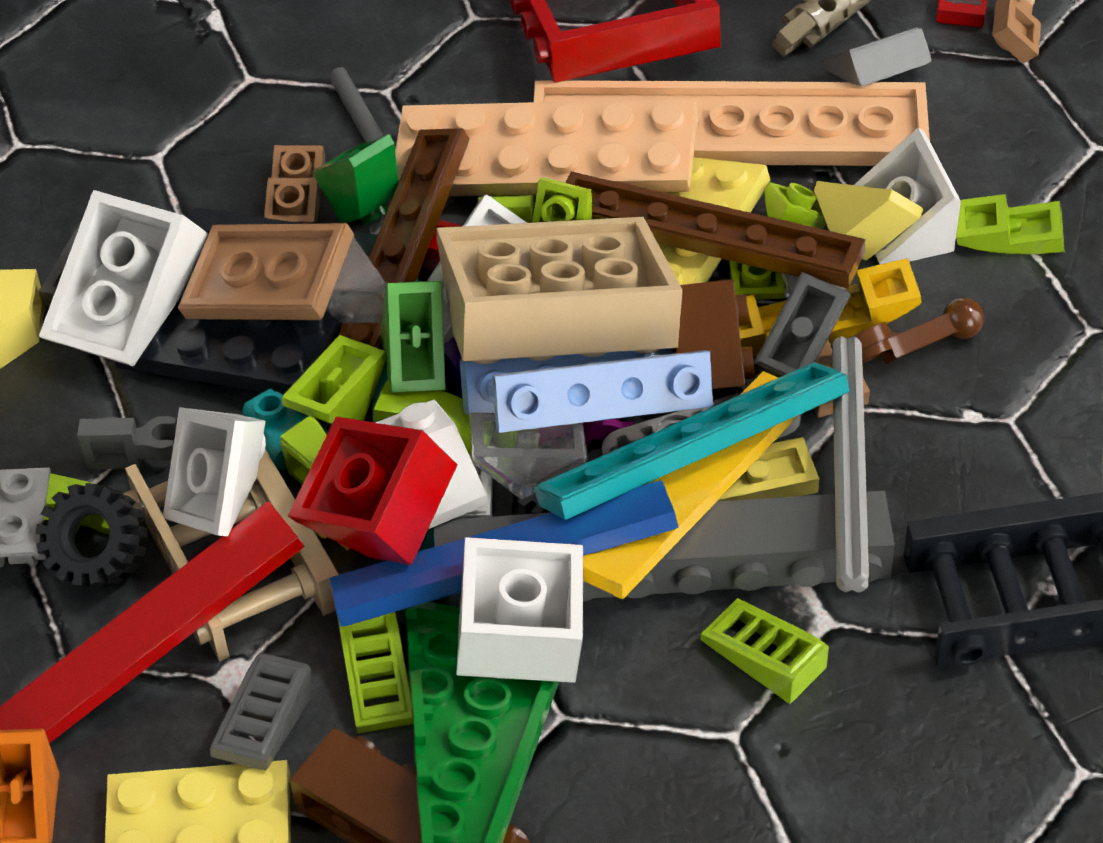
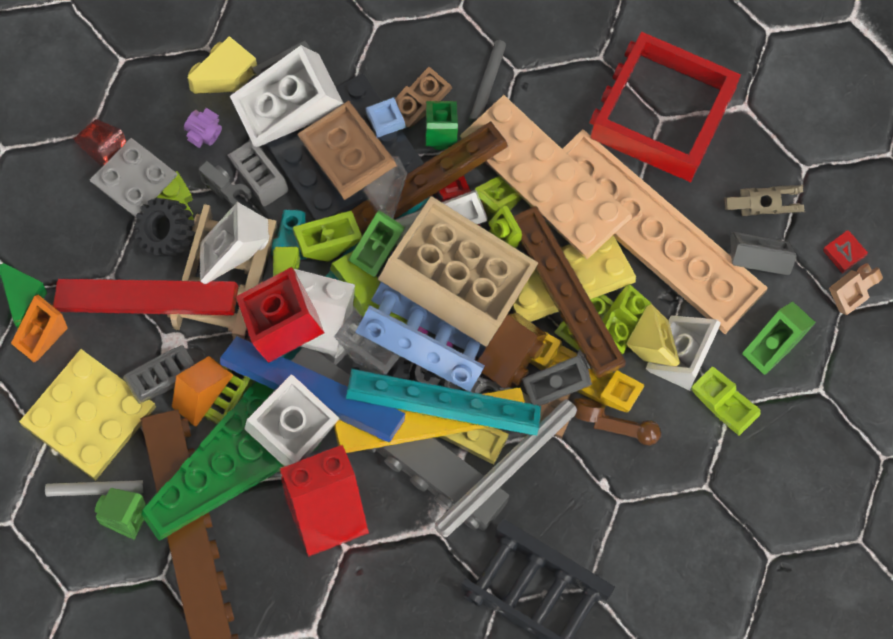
camera: 35 degrees right, 20 degrees up
lime slope [701,598,829,704] -> none
none -> orange slope [172,356,233,426]
none -> medium lavender gear [184,108,222,148]
none -> light grey slope [228,140,288,206]
none -> red slope [280,444,369,557]
none -> light blue tile [365,98,406,138]
none -> bright green slope [742,301,816,375]

